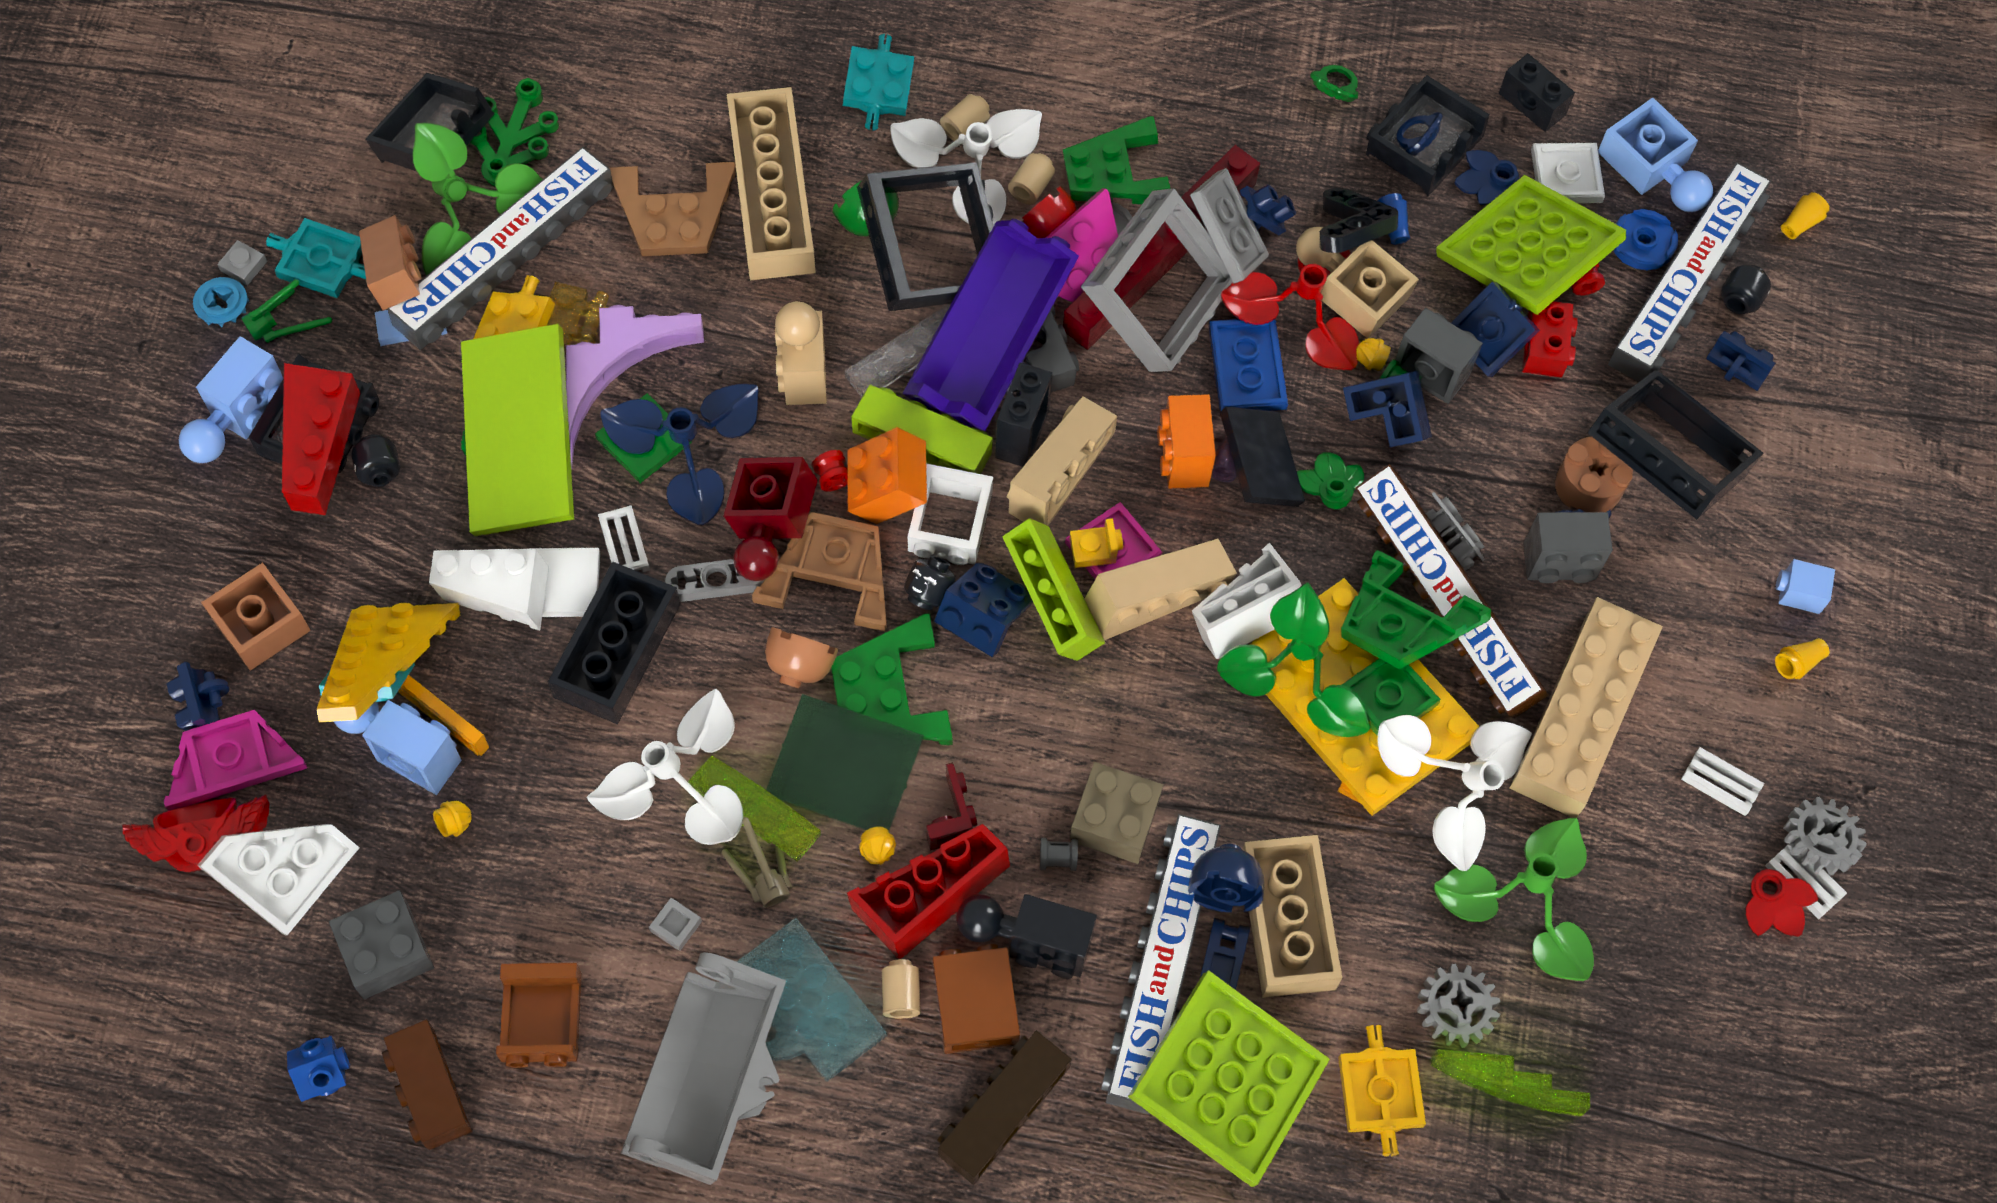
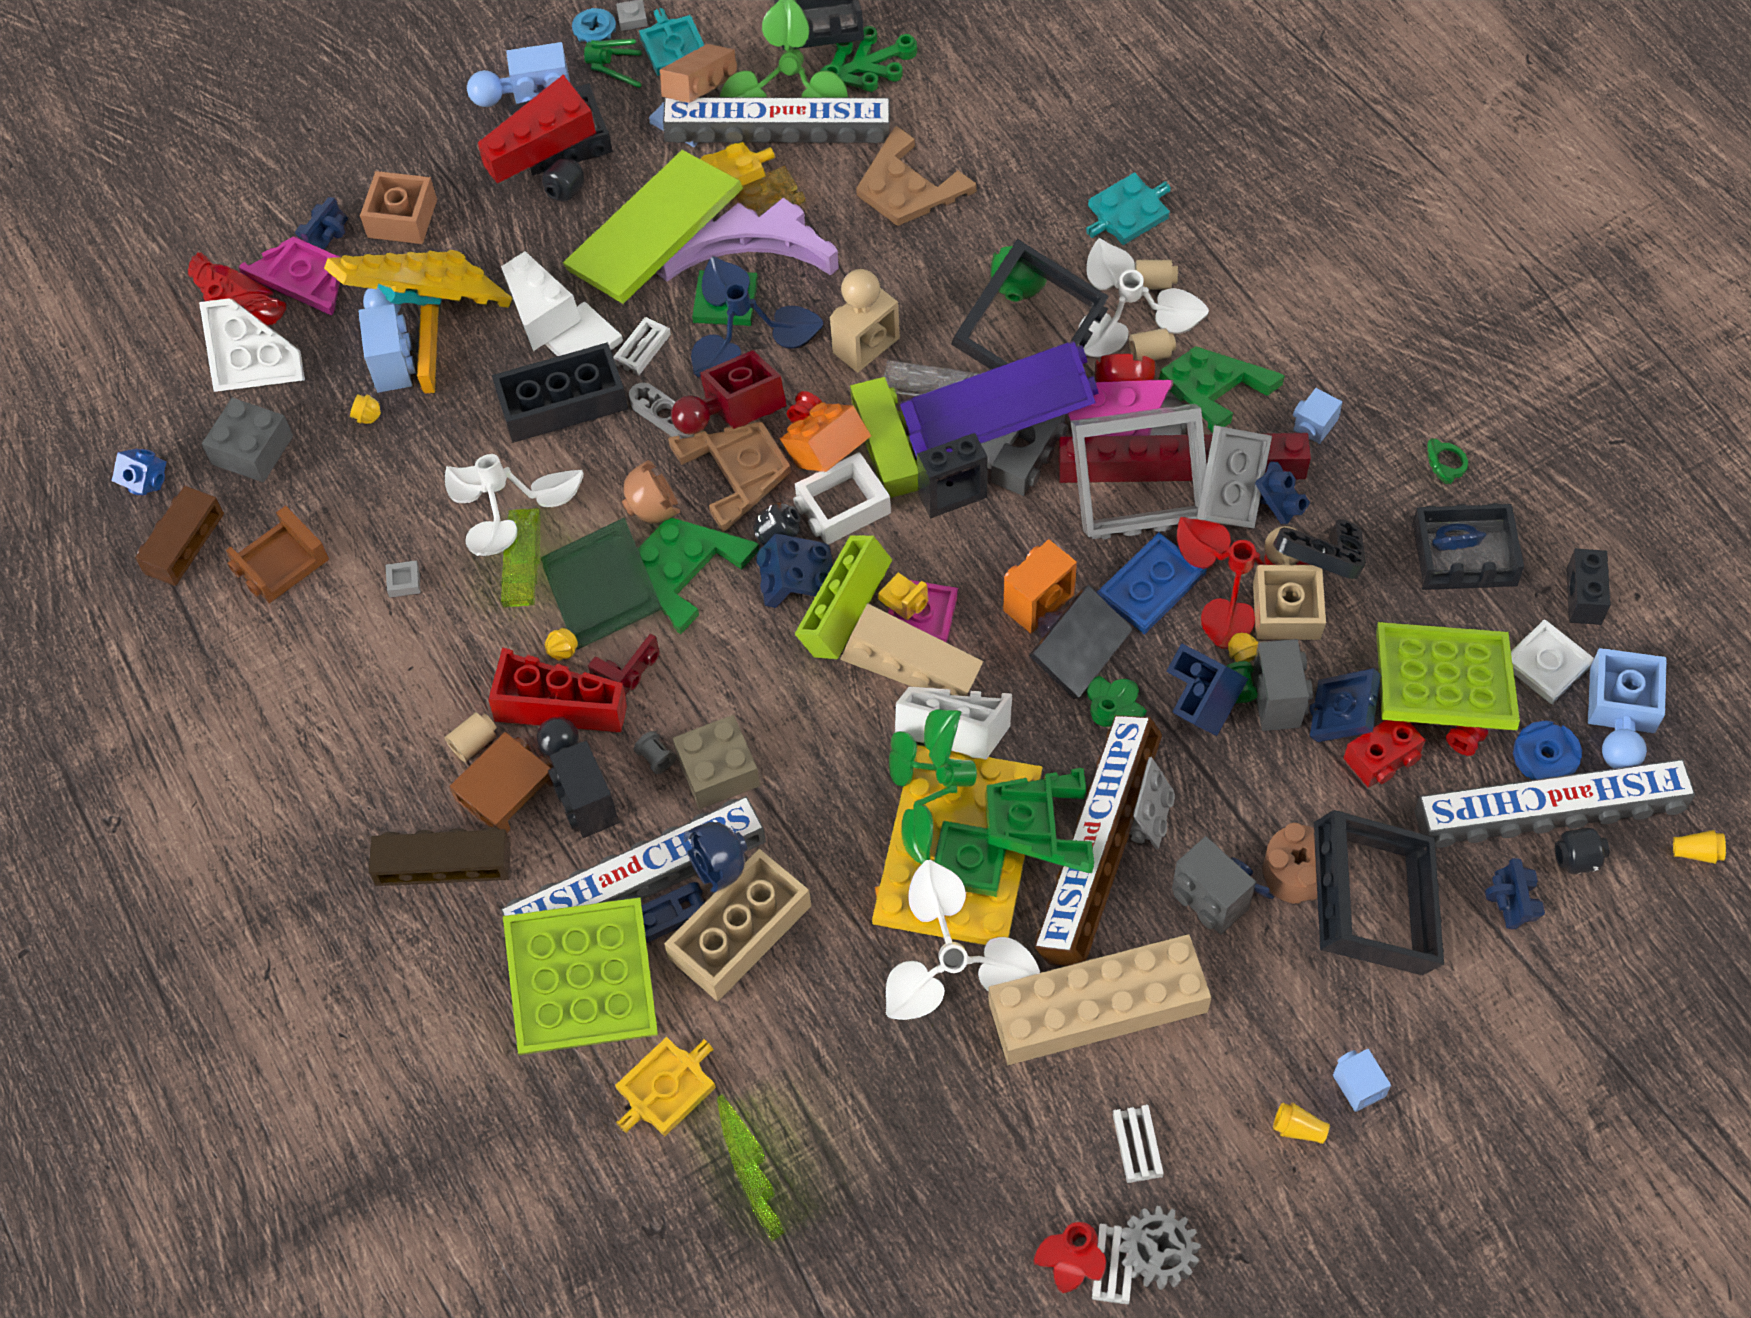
camera: 55 degrees right, 5 degrees down
light grey piece [621,952,786,1185] -> none
dark tan plant [722,817,792,907] -> none
tan brick [727,87,816,281] -> none
clear light blue plate [737,918,887,1082] -> none
tan wedge [1007,396,1117,526] -> none
blue cone [1377,193,1410,245] -> none
light grey gear [1417,964,1500,1048] -> none
bright green plant [1434,818,1594,981] -> none
dark blue plate [1454,150,1519,205] -> none
none -> light blue brick [1293,388,1342,444]

